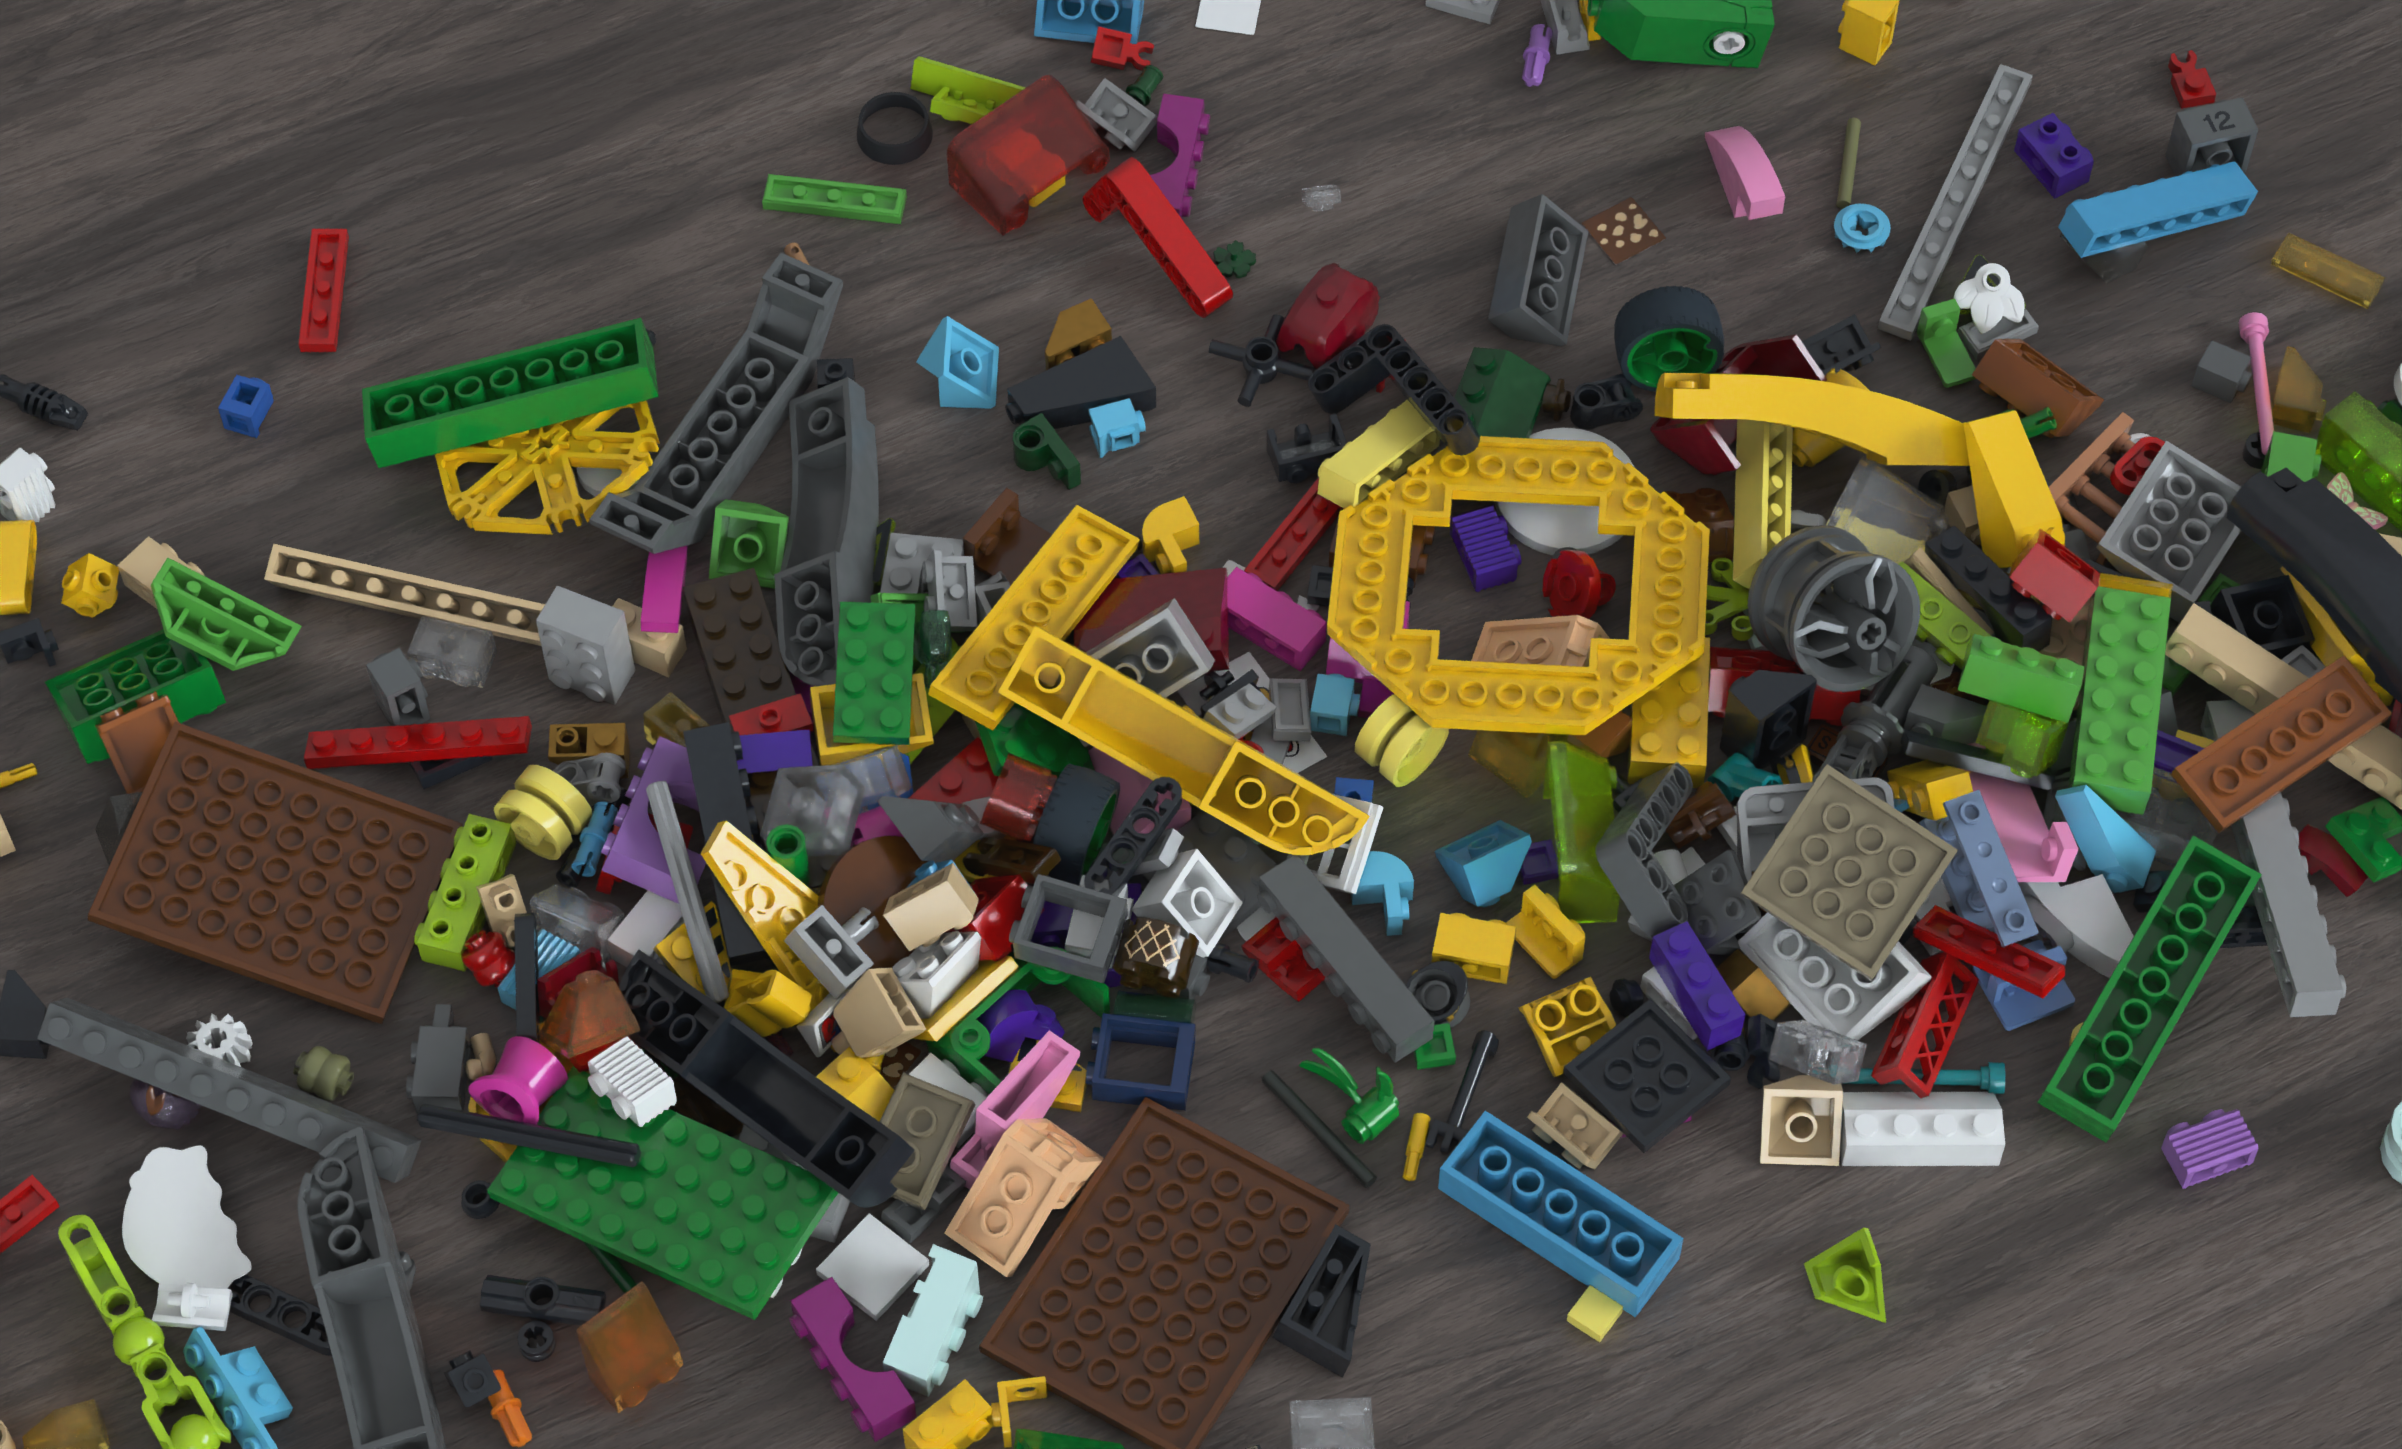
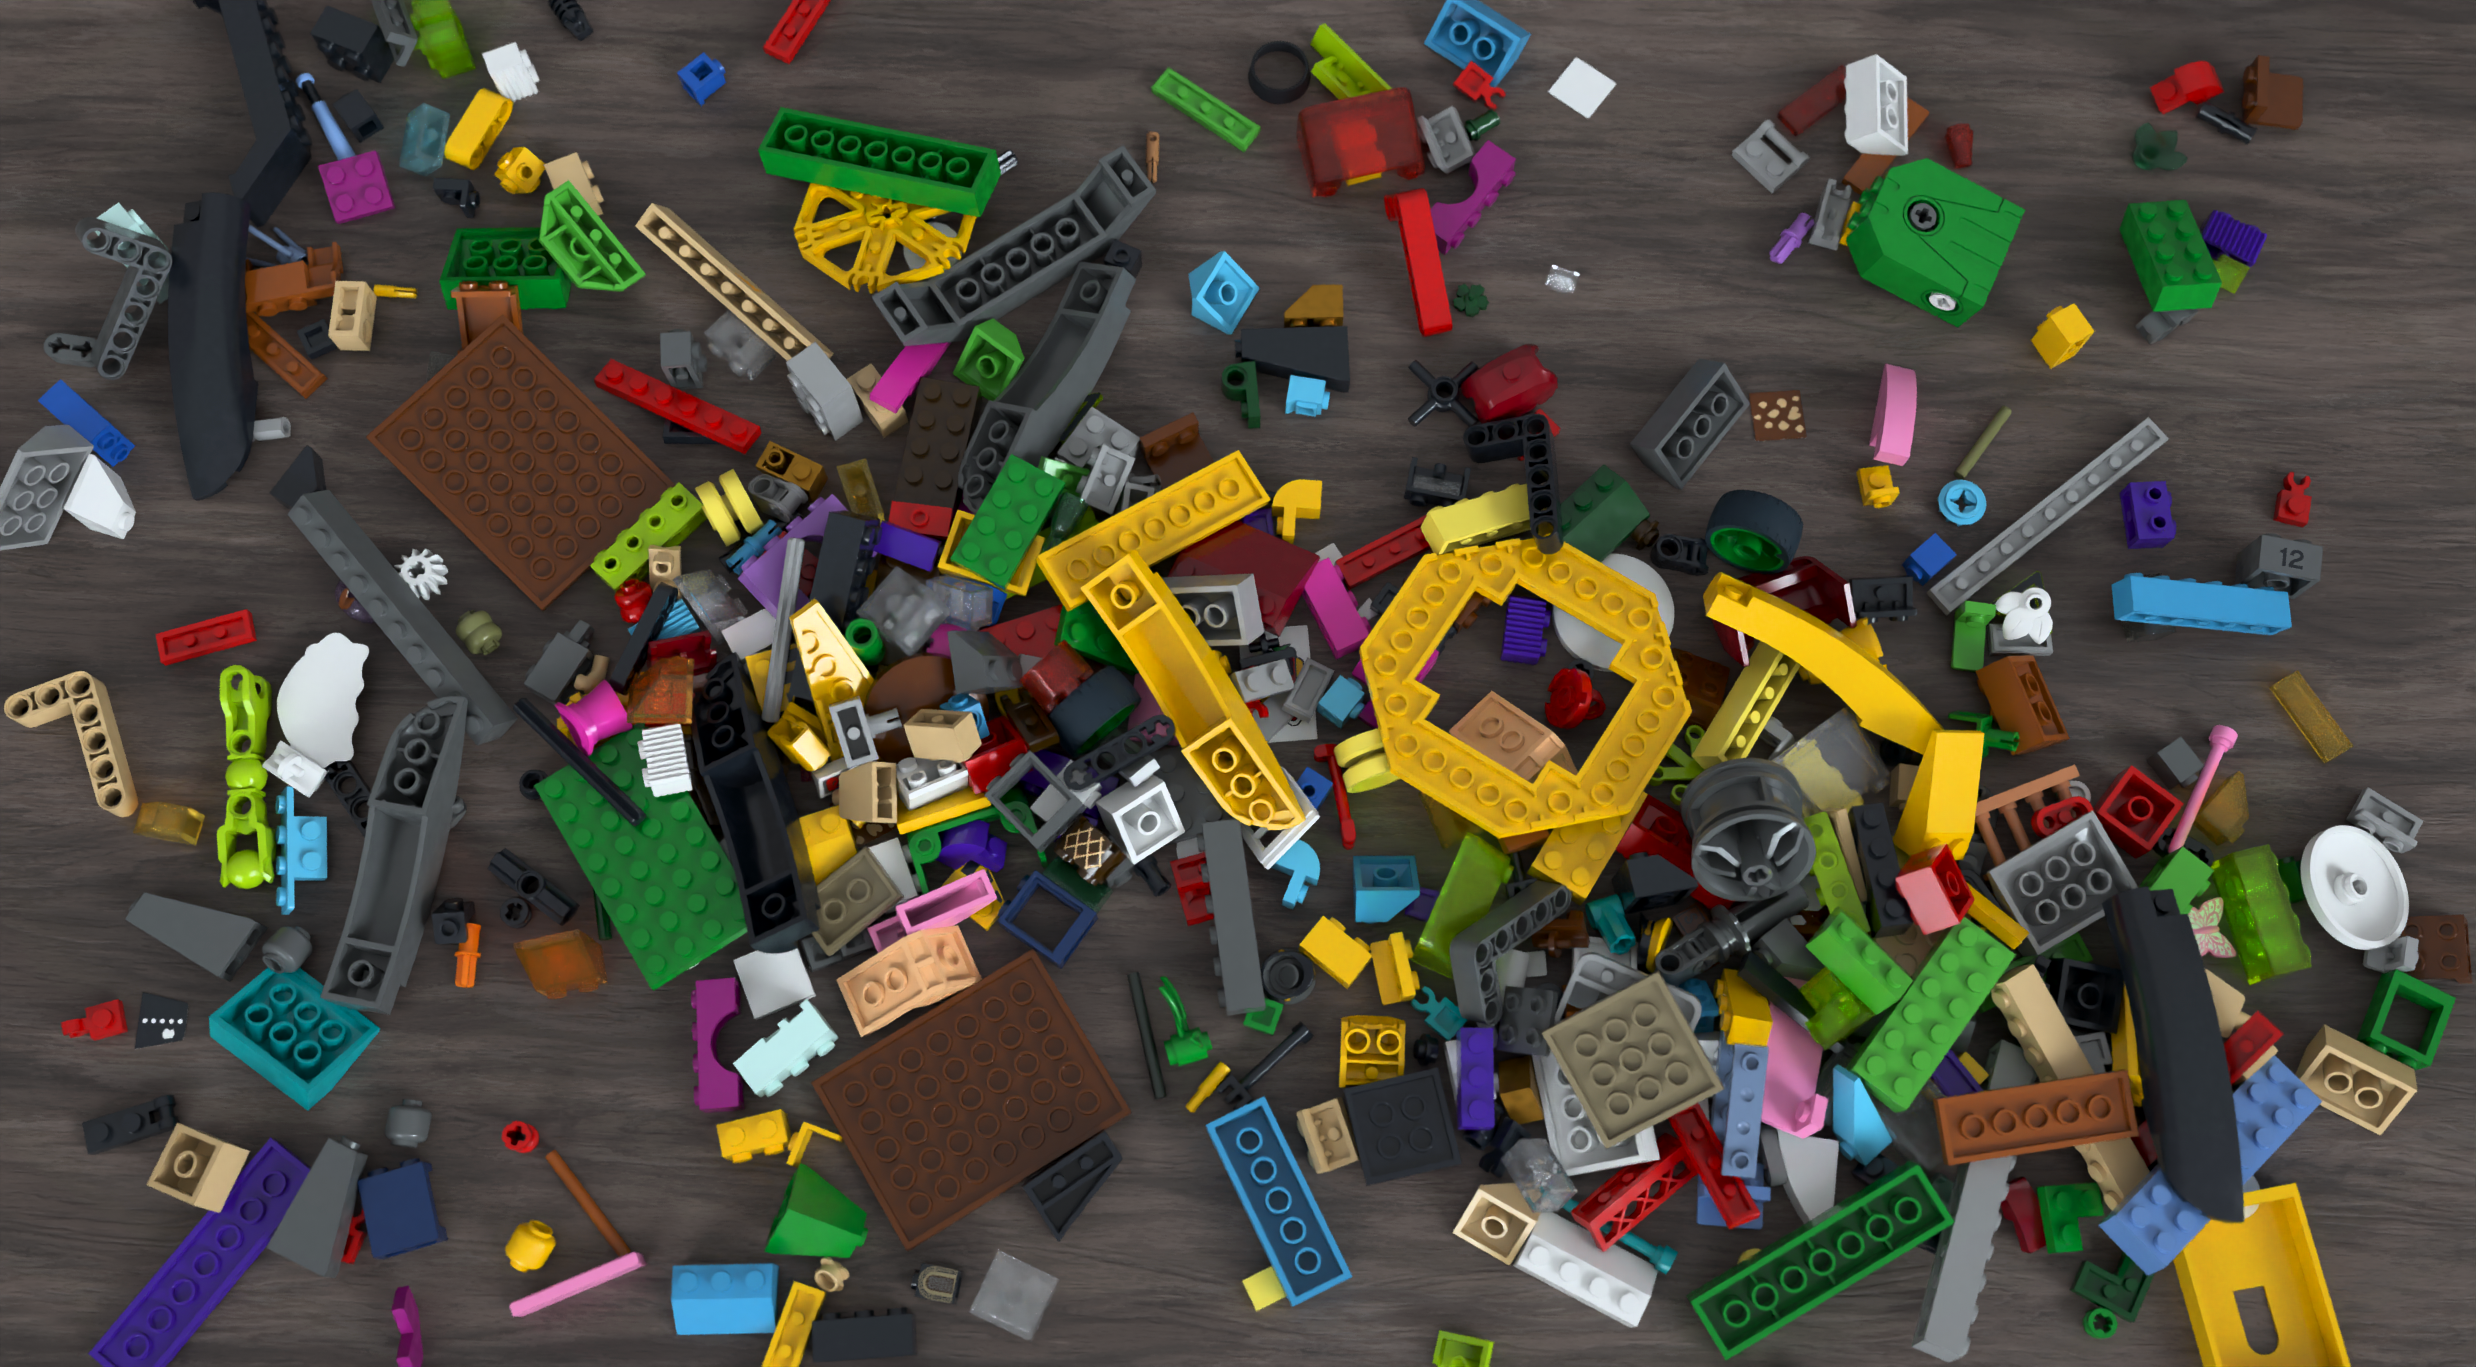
camera: 25 degrees right, 15 degrees up
none -> red hinge [1314,744,1356,850]
none -> teal plate [1411,986,1467,1042]
none -> yellow bracket [1856,465,1900,508]
none -> blue brick [1902,533,1957,586]
none -> red brick [2093,765,2184,859]

